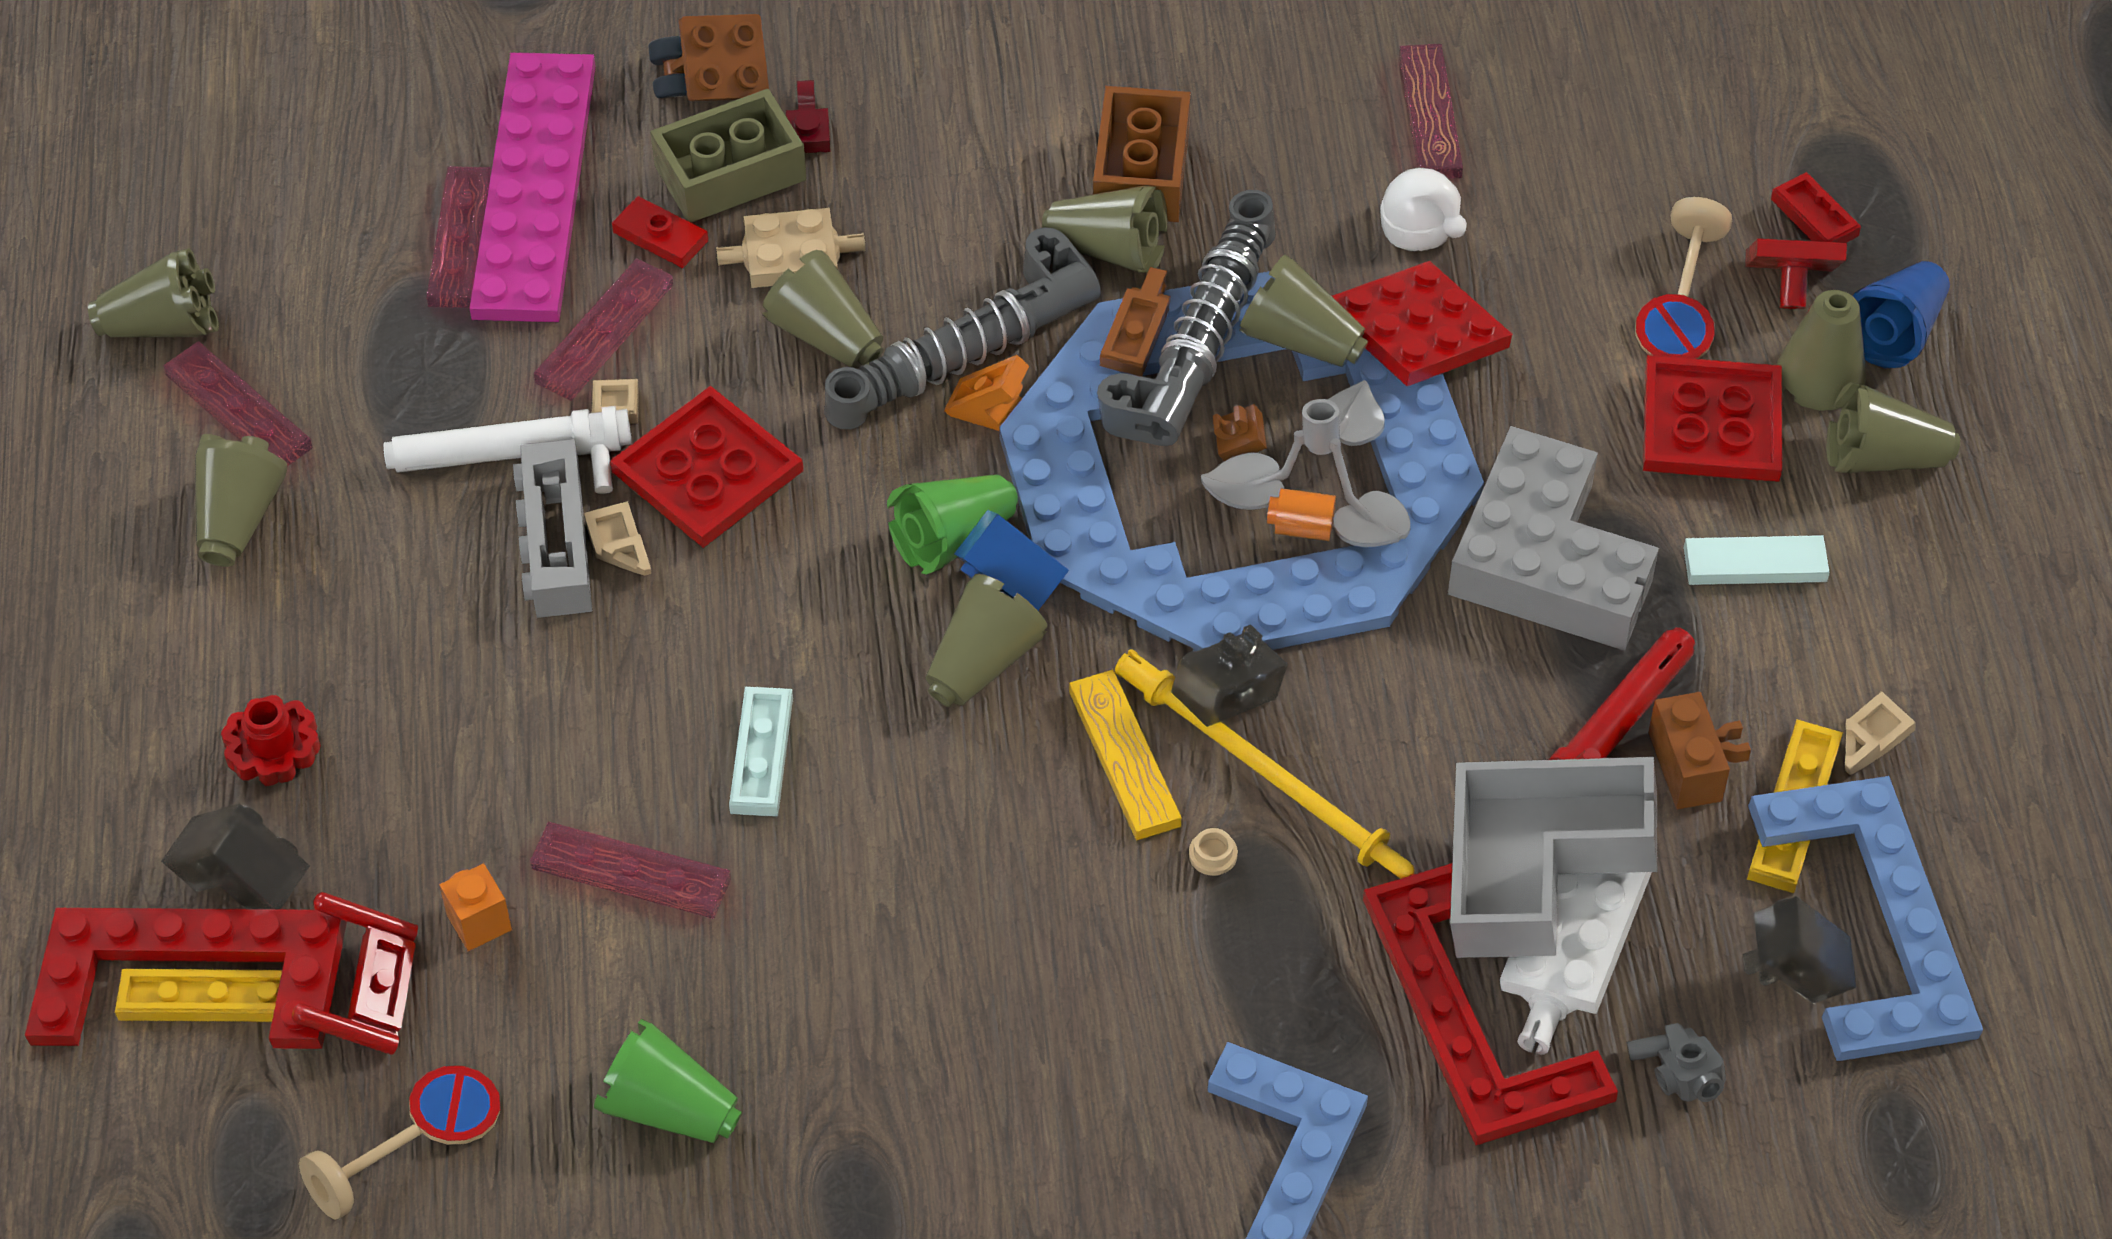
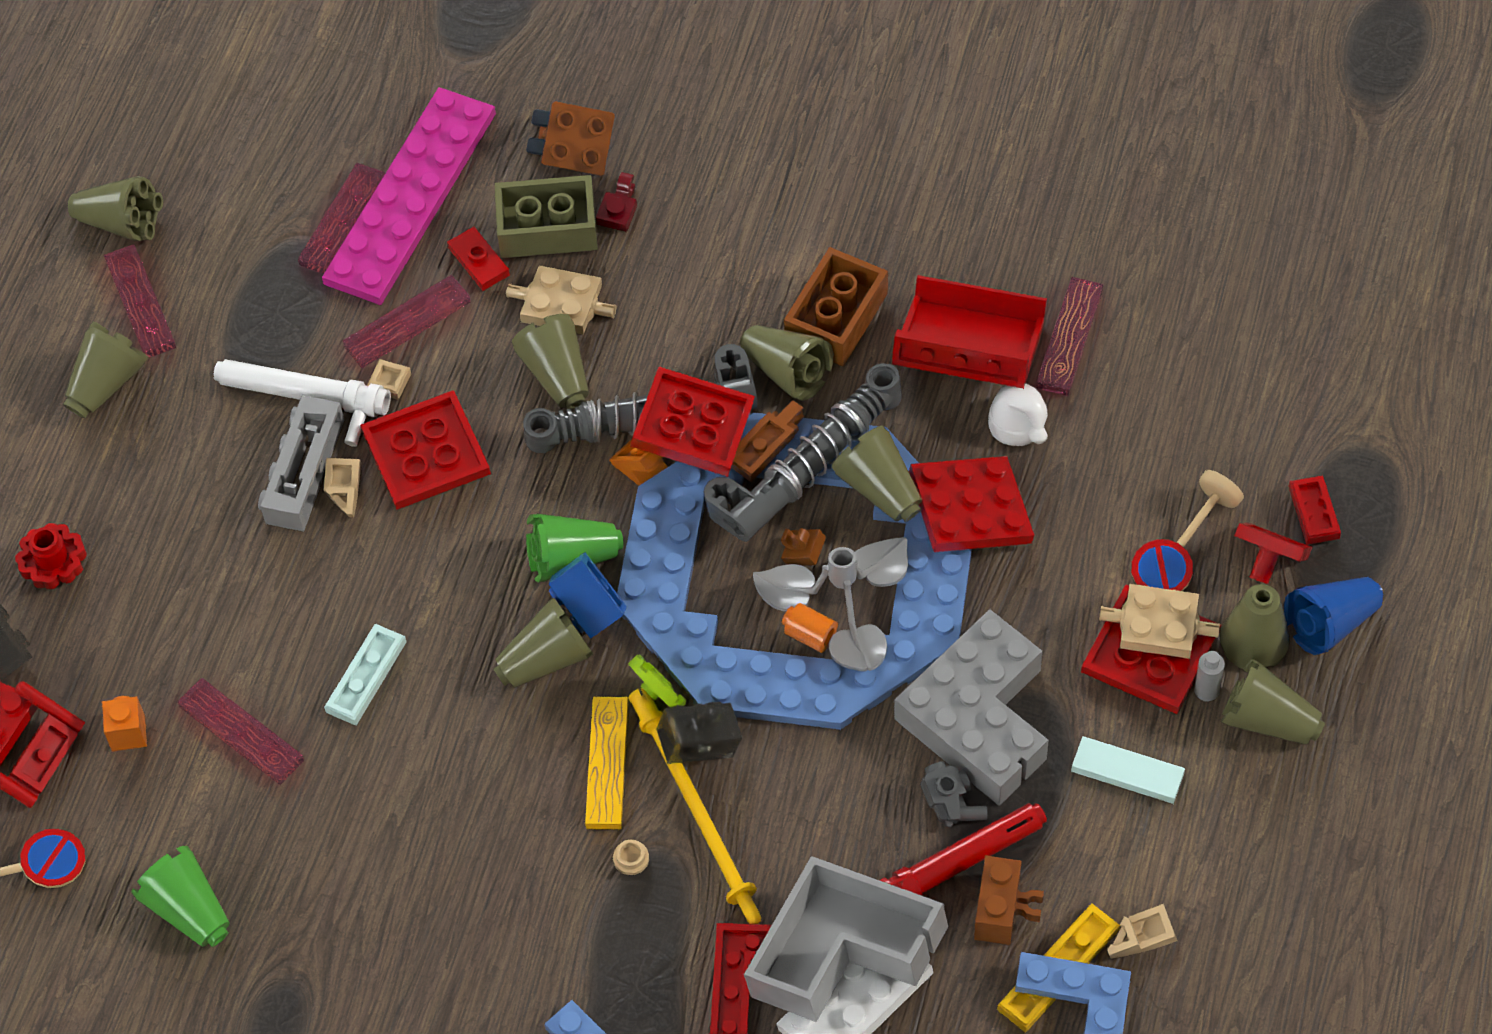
camera: 25 degrees right, 5 degrees up
none -> lime plate [628,655,686,712]
none -> red plate [630,367,755,477]
none -> red panel [892,275,1047,389]
none -> dark grey piece [920,761,987,828]
none -> tan plate [1099,584,1220,659]
none -> light grey cylinder [1194,651,1225,701]

